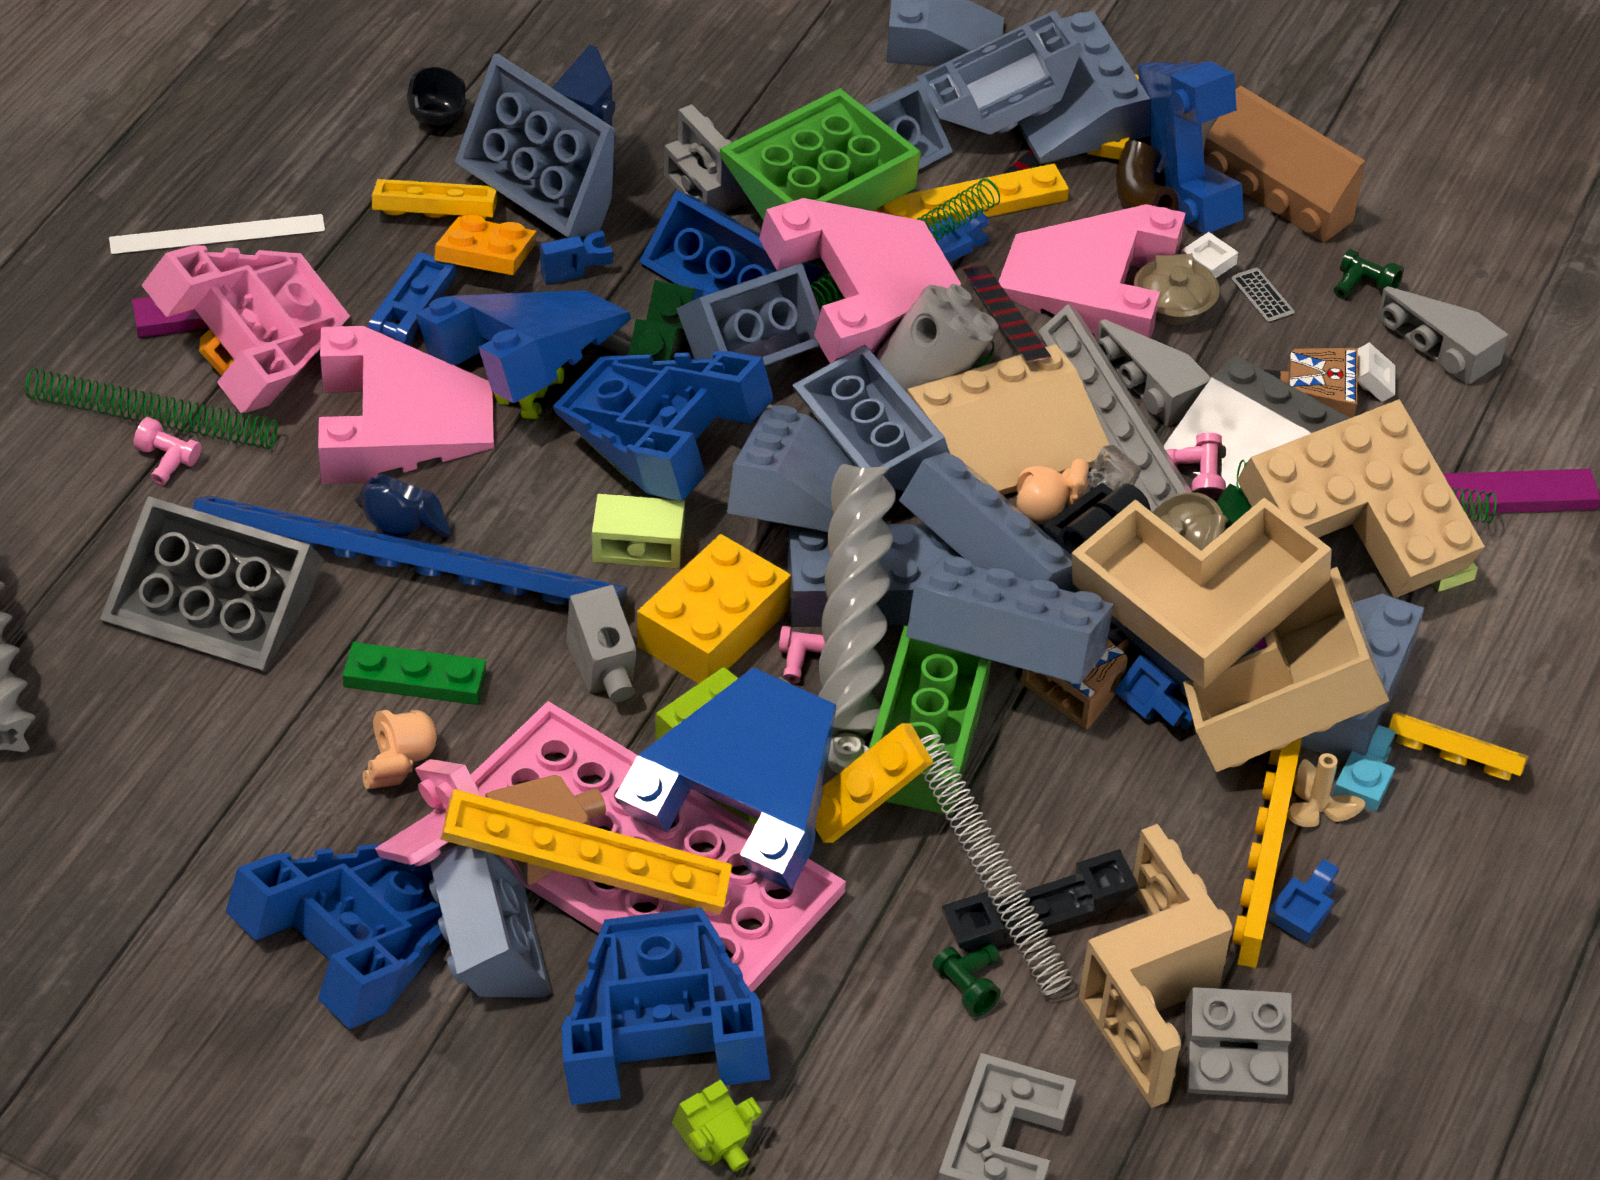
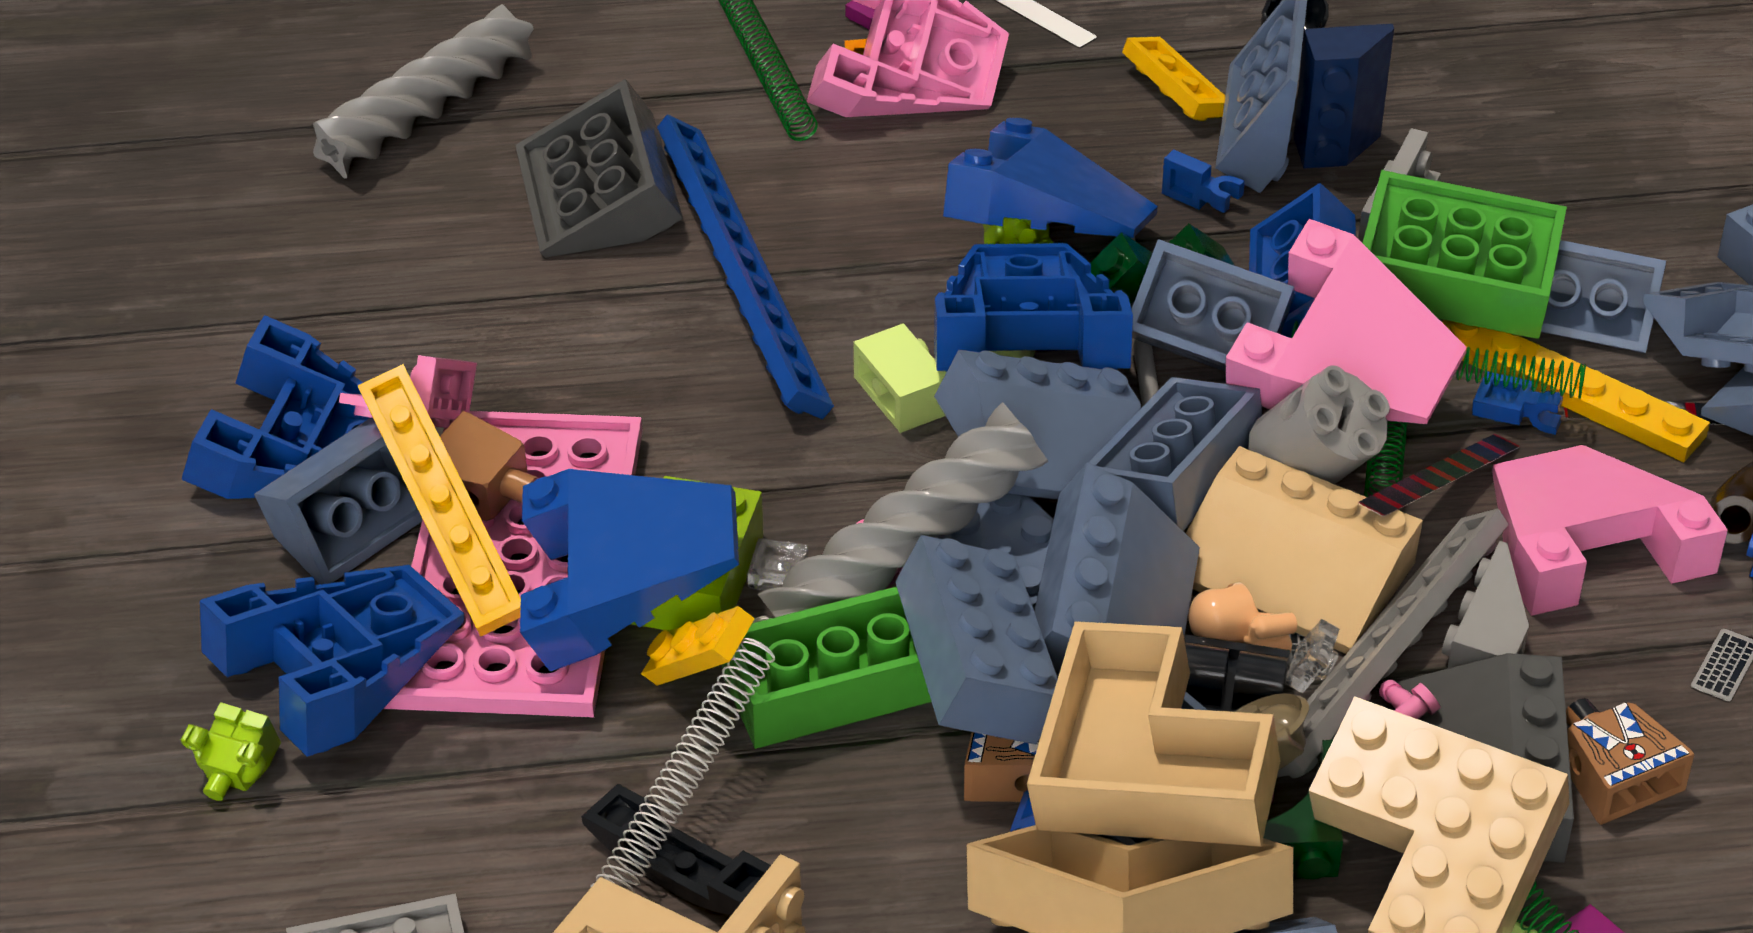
camera: 60 degrees right, 5 degrees down
bright pink piece [133,417,202,486] -> none
bright pink wedge [318,326,494,484] -> none
green plate [342,642,486,705] -> none
dark blue piece [355,474,452,538] -> none
light nougat piece [363,710,437,789] -> none
blue plate [368,252,456,347] -> none
light orange plate [434,215,536,275] -> none
light grey torso [566,585,636,702] -> none
yellow brick [637,534,791,684] -> none
dark green piece [932,944,1001,1017] -> none
dark tan piece [1134,253,1220,325] -> none
white plate [1181,232,1239,278] -> none
white plate [1357,342,1395,402] -> none

